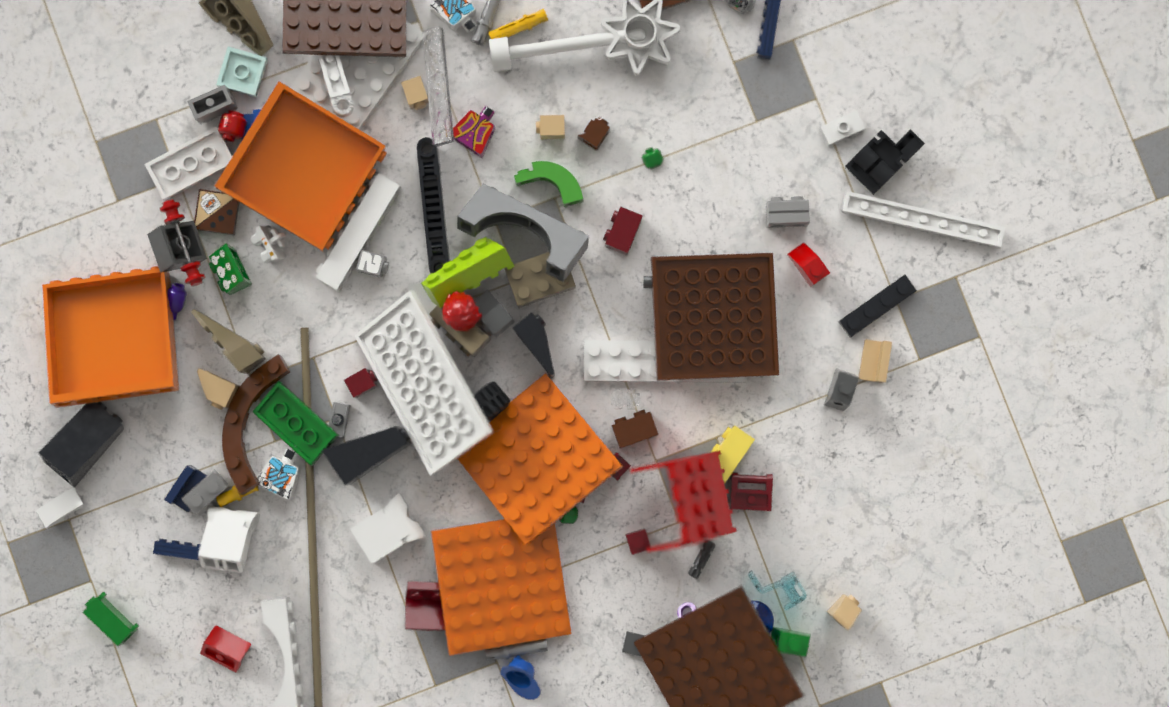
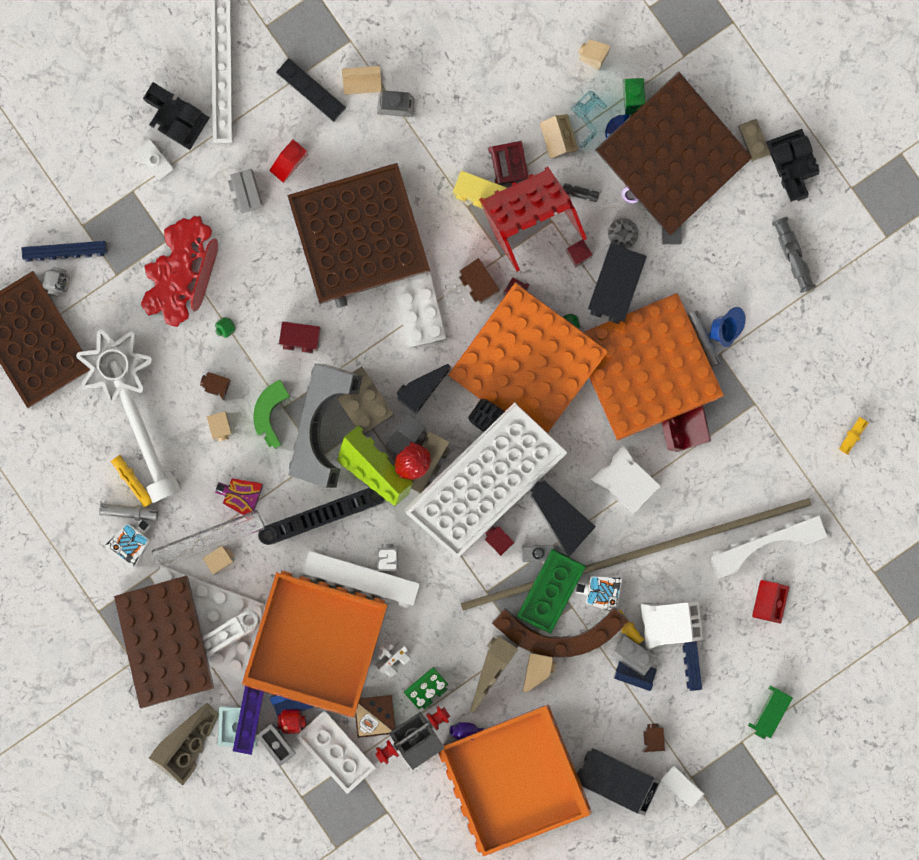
camera: 105 degrees left, 0 degrees up
none -> red plant [141,216,218,327]
none -> dark purple plate [233,686,264,755]
none -> tan panel [540,114,578,158]
none -> black slope [587,244,647,324]
none -> light grey gear [608,218,638,249]
none -> reddish brown window [642,723,665,752]

